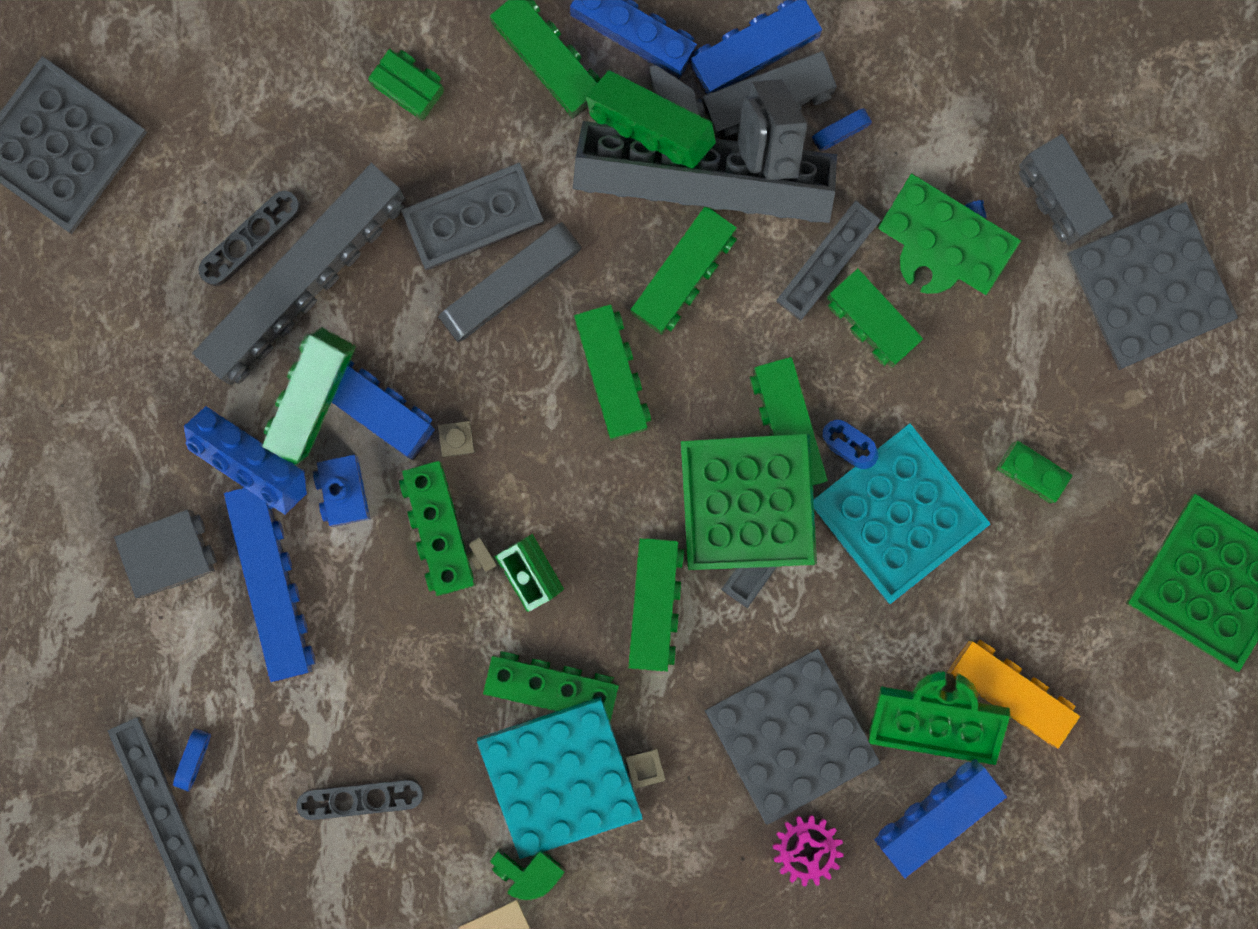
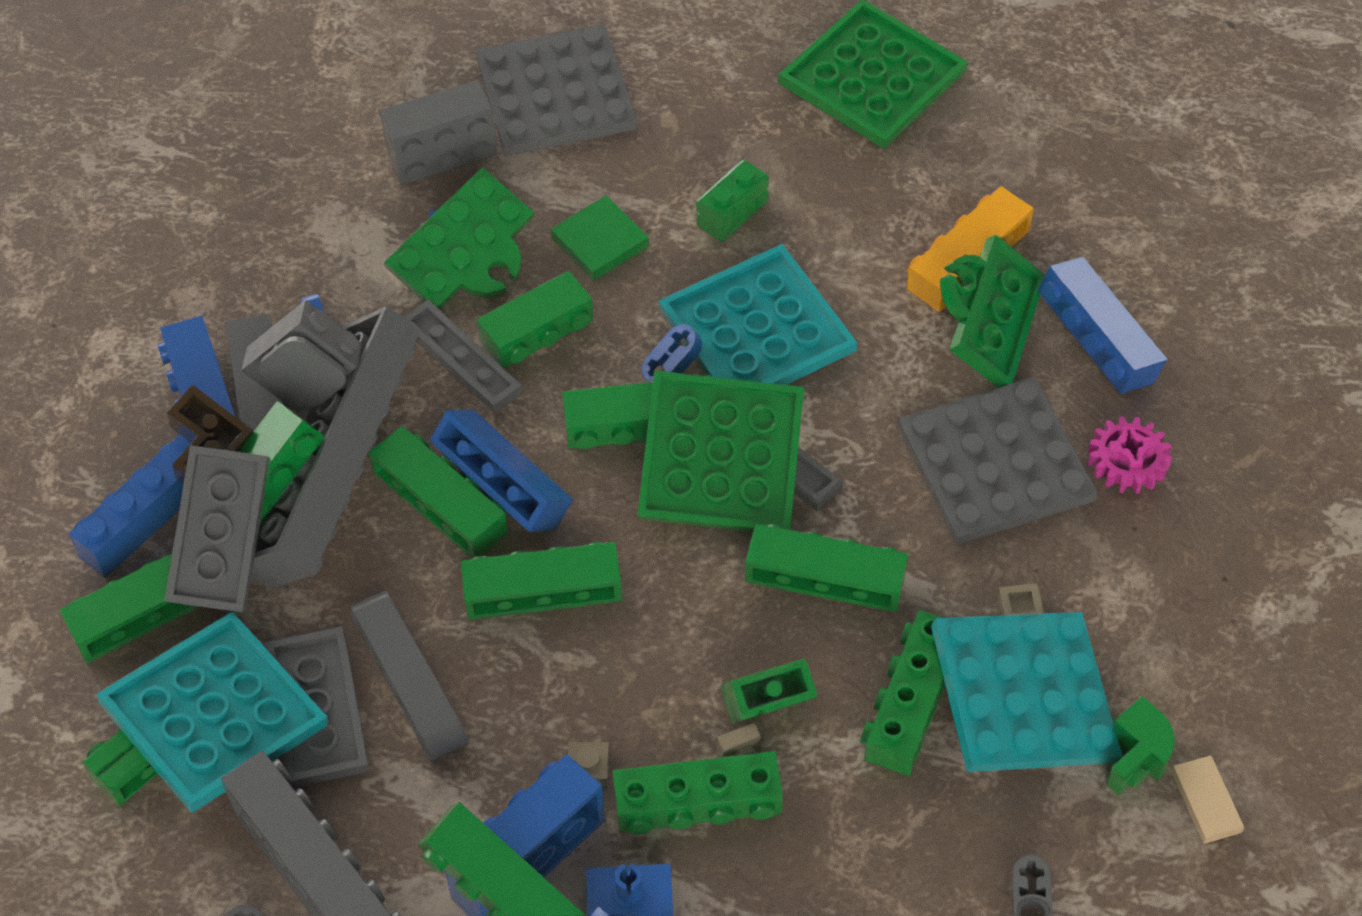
camera: 80 degrees left, 30 degrees down
none -> teal plate [97,611,328,813]
none -> dark grey plate [165,445,270,613]
none -> dark brown brick [167,384,253,484]
none -> blue brick [429,410,574,532]
none -> green tile [550,195,649,281]

